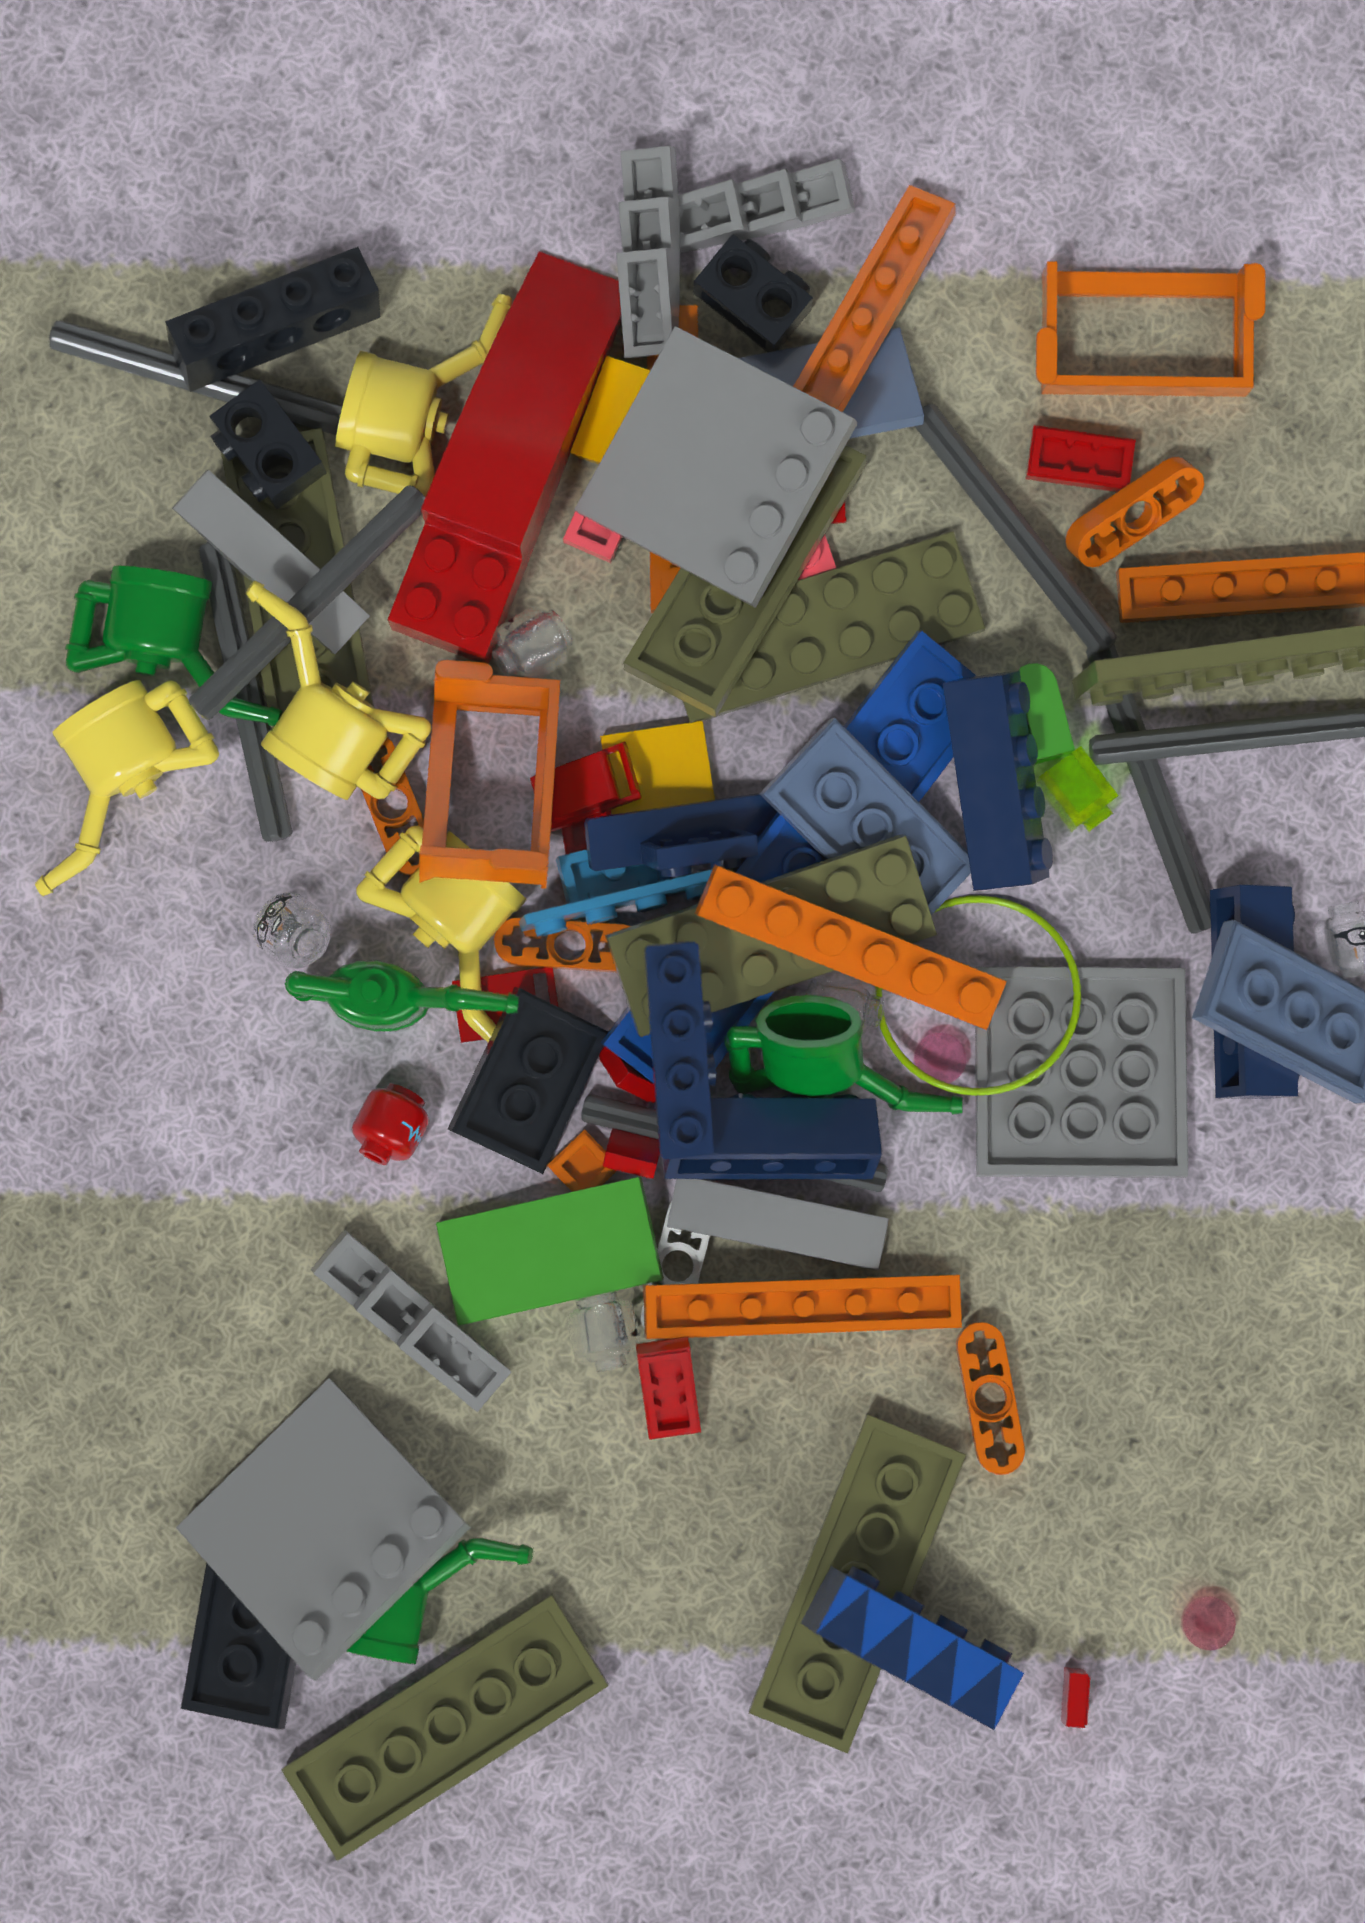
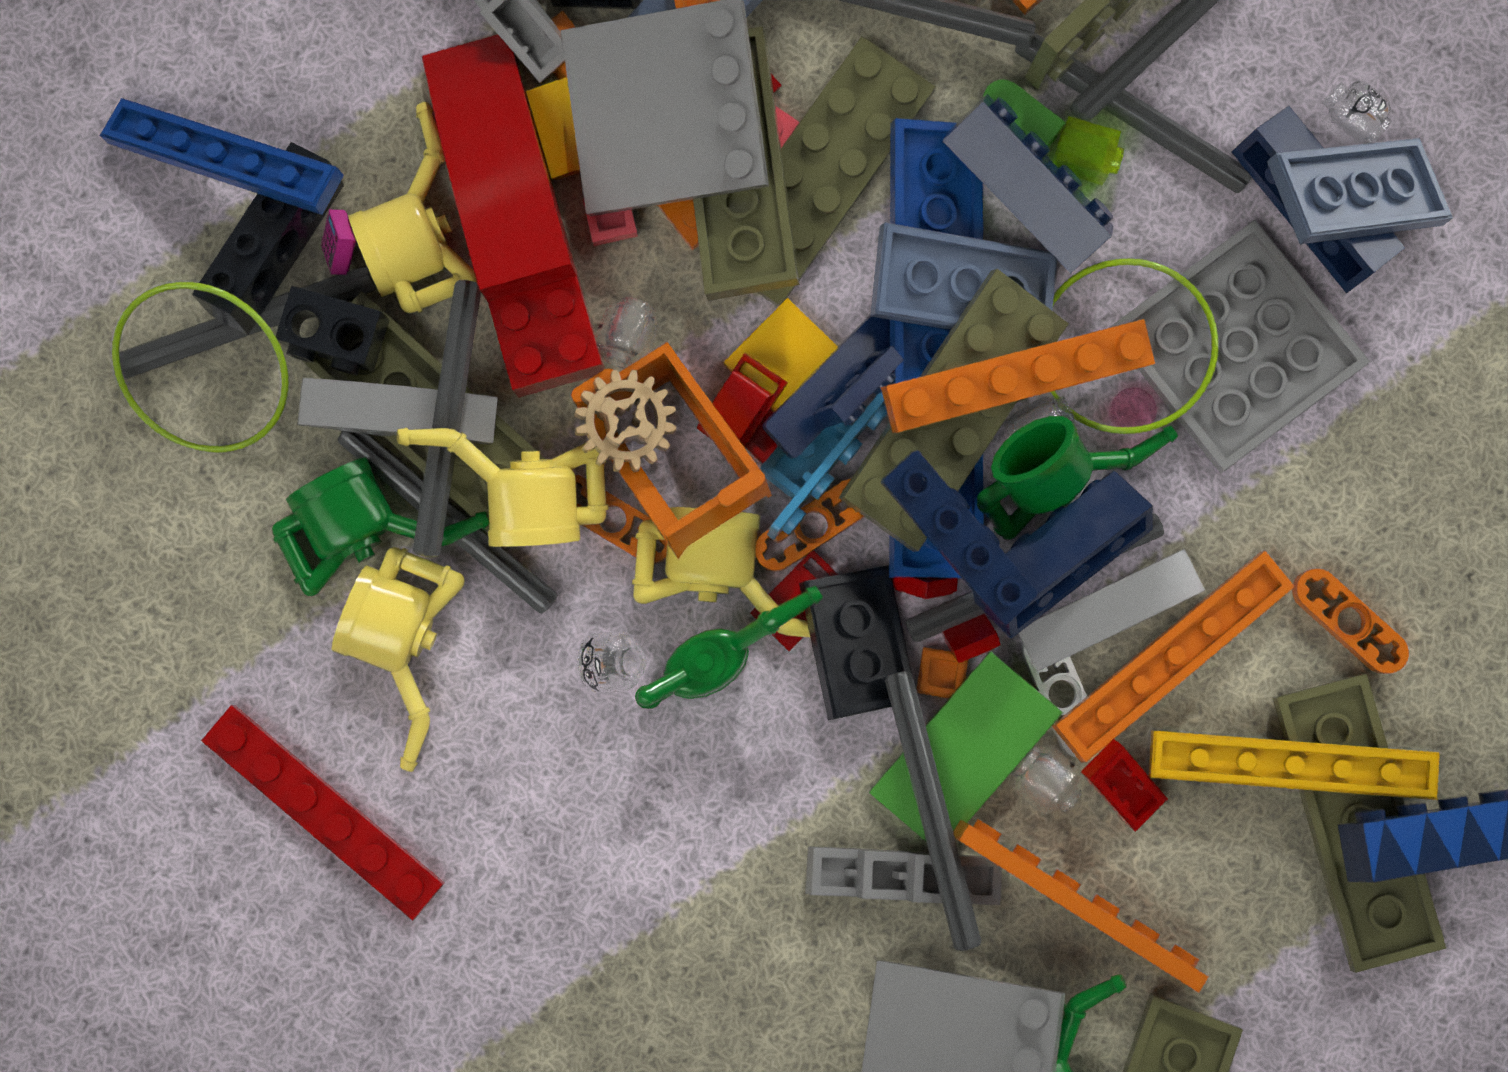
camera: 30 degrees left, 0 degrees up
red head [351,1084,430,1165] -> none
none -> blue tile [100,98,344,215]
none -> lime piece [112,282,289,453]
none -> dark pink tile [321,209,356,275]
none -> tan gear [574,370,677,472]
none -> dark grey axle [885,671,981,951]
none -> orange plate [953,819,1209,993]
none -> yellow tile [1148,730,1440,800]

